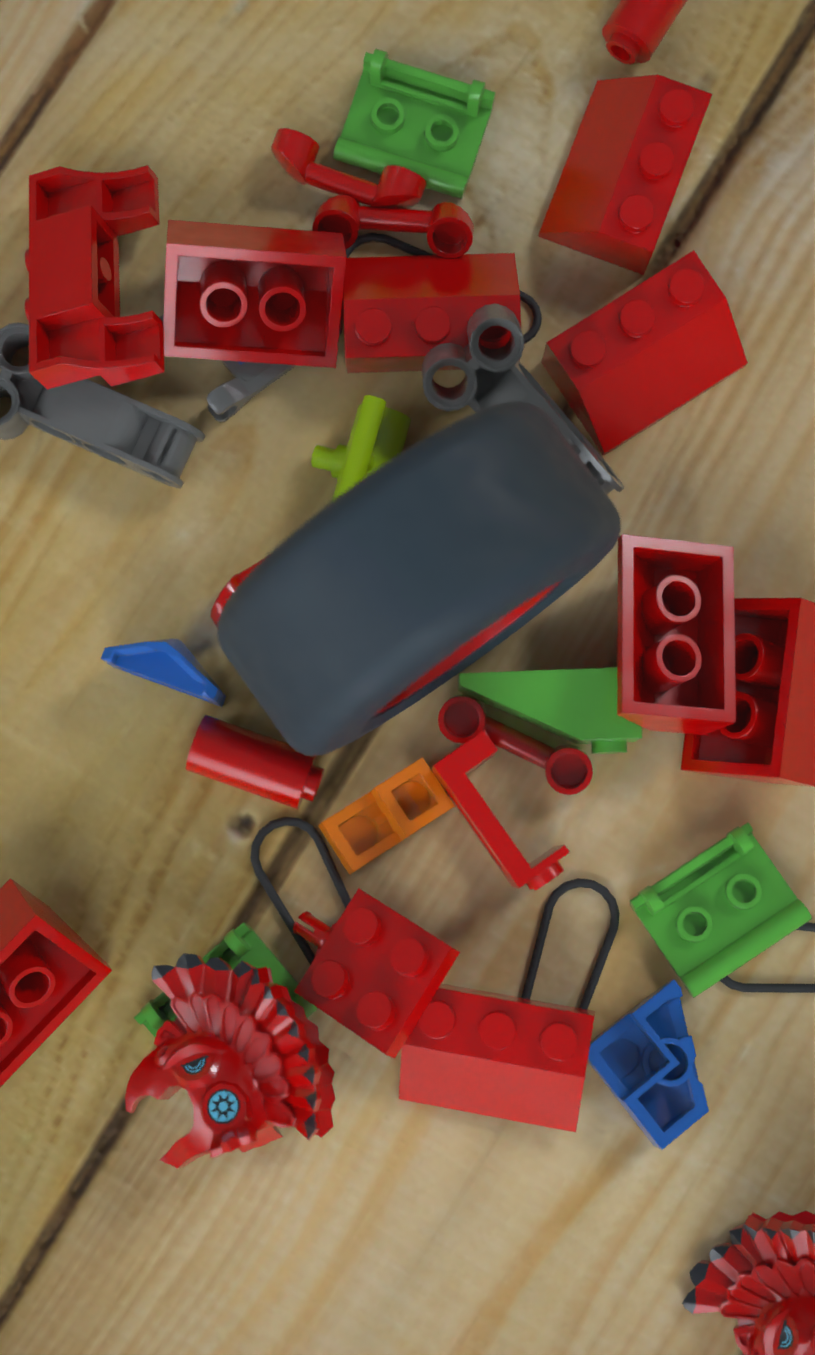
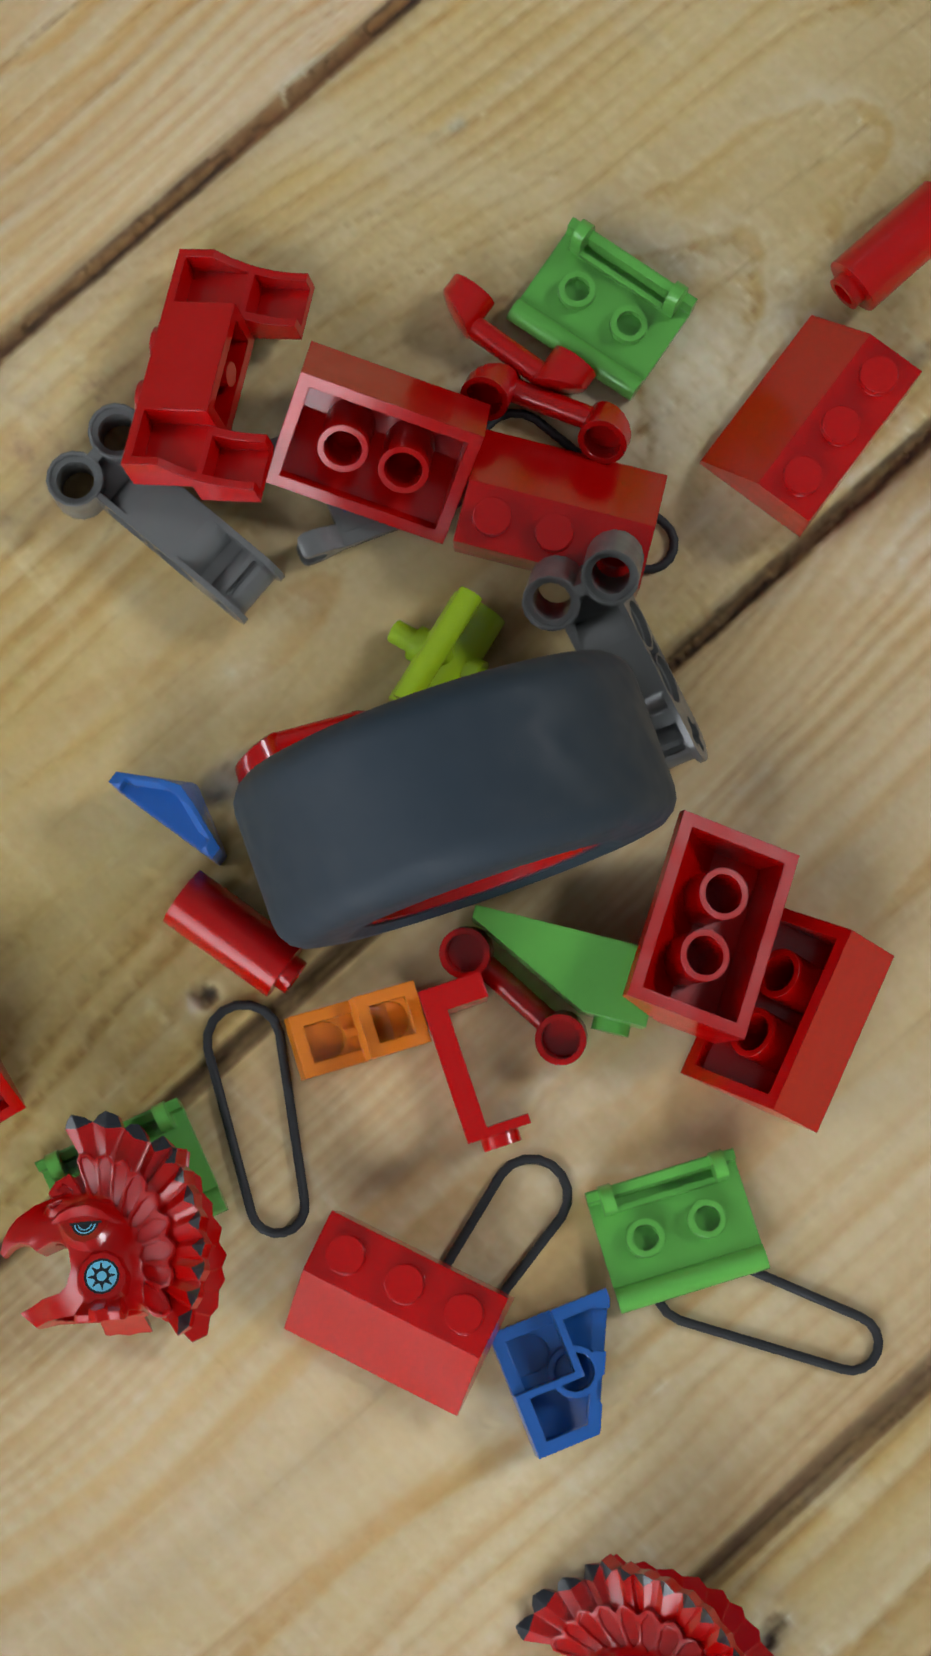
camera: 15 degrees right, 0 degrees up
red plate [293,888,460,1059] -> none
red slope [541,250,748,456] -> none

